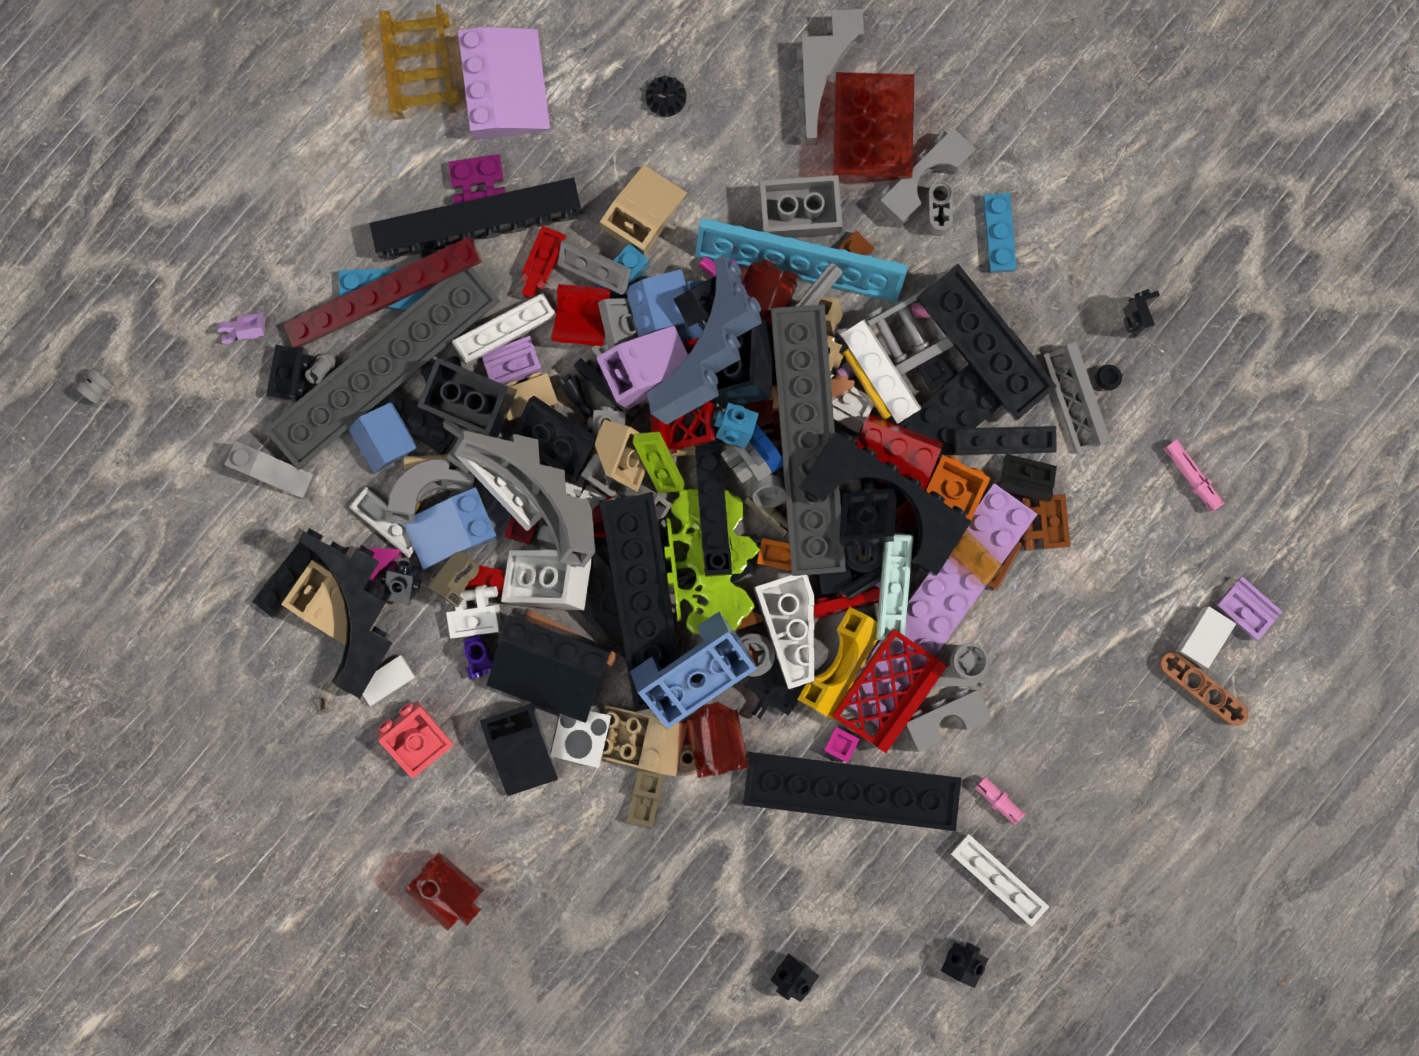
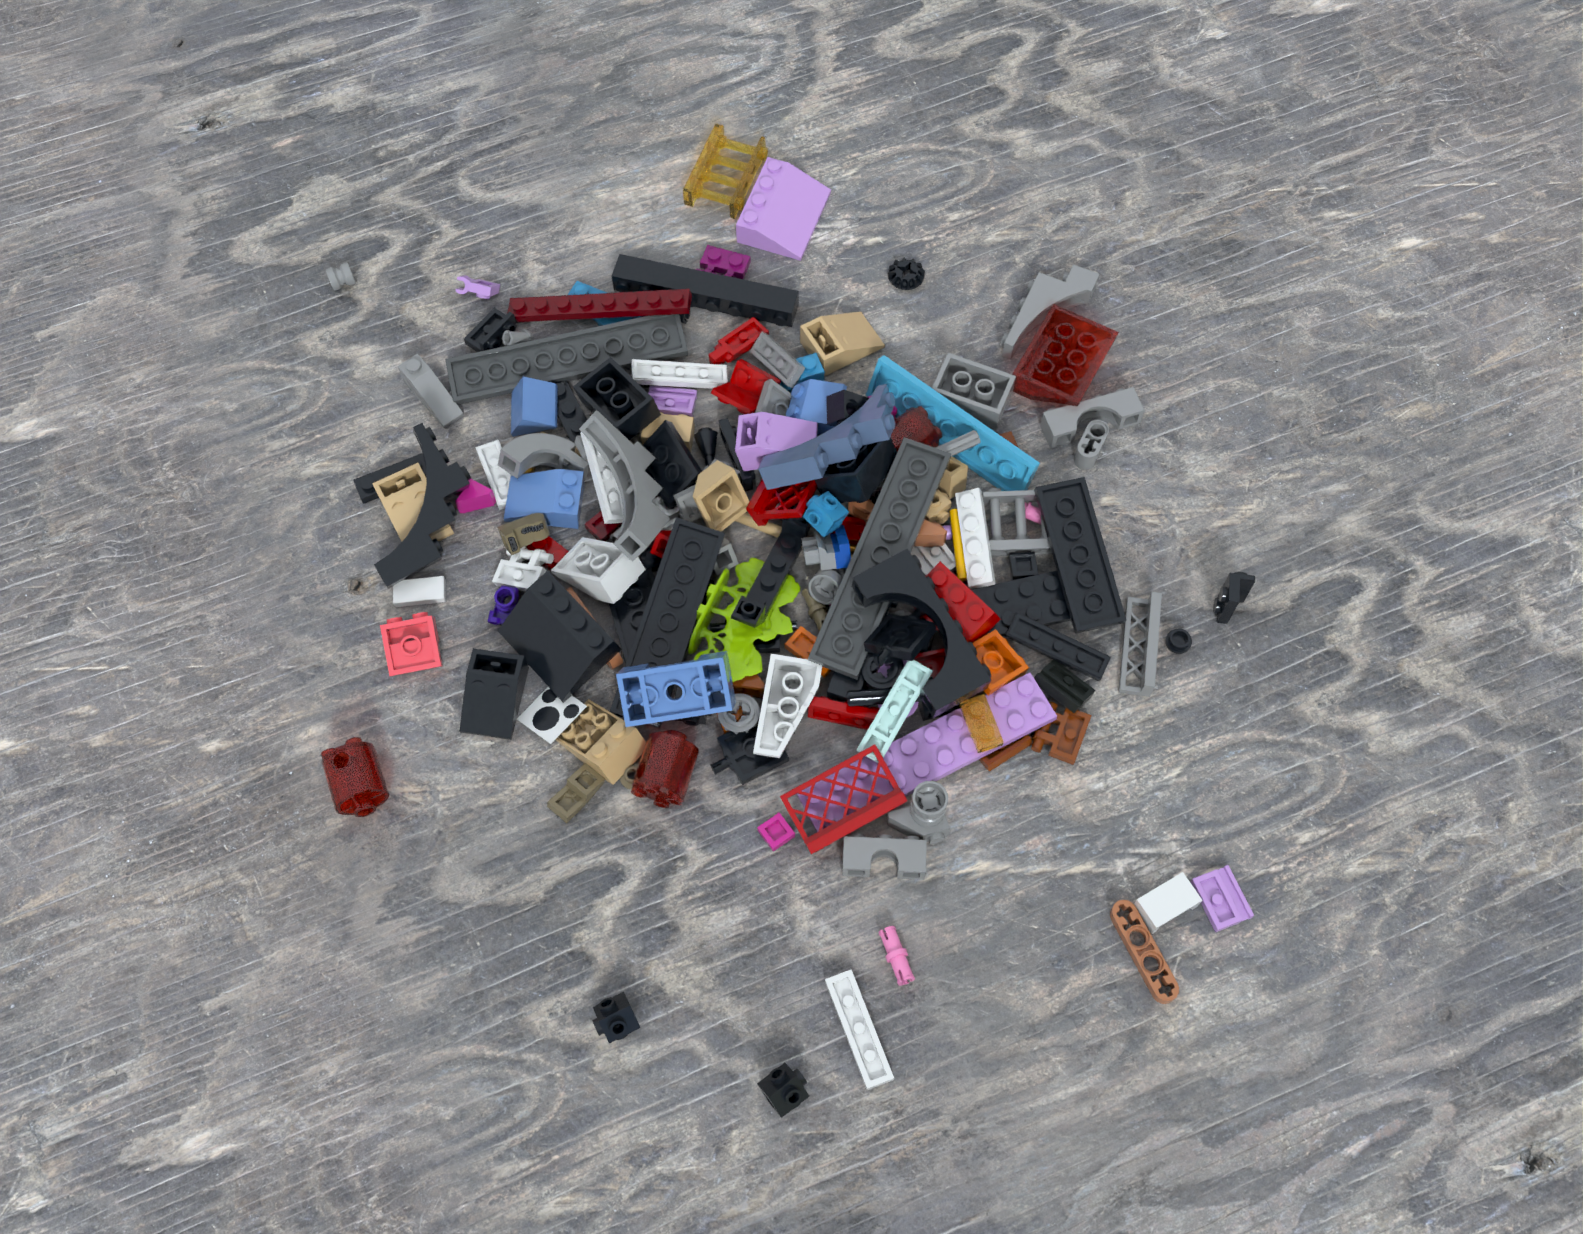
camera: 30 degrees right, 20 degrees down
black brick [381,560,422,605] -> none
lime plate [633,432,685,493] -> none
black plate [743,752,962,831] -> none
yellow arch [797,607,877,720] -> none
dark azure plate [983,193,1017,273] -> none
bright pink pin [1164,439,1225,513] -> none

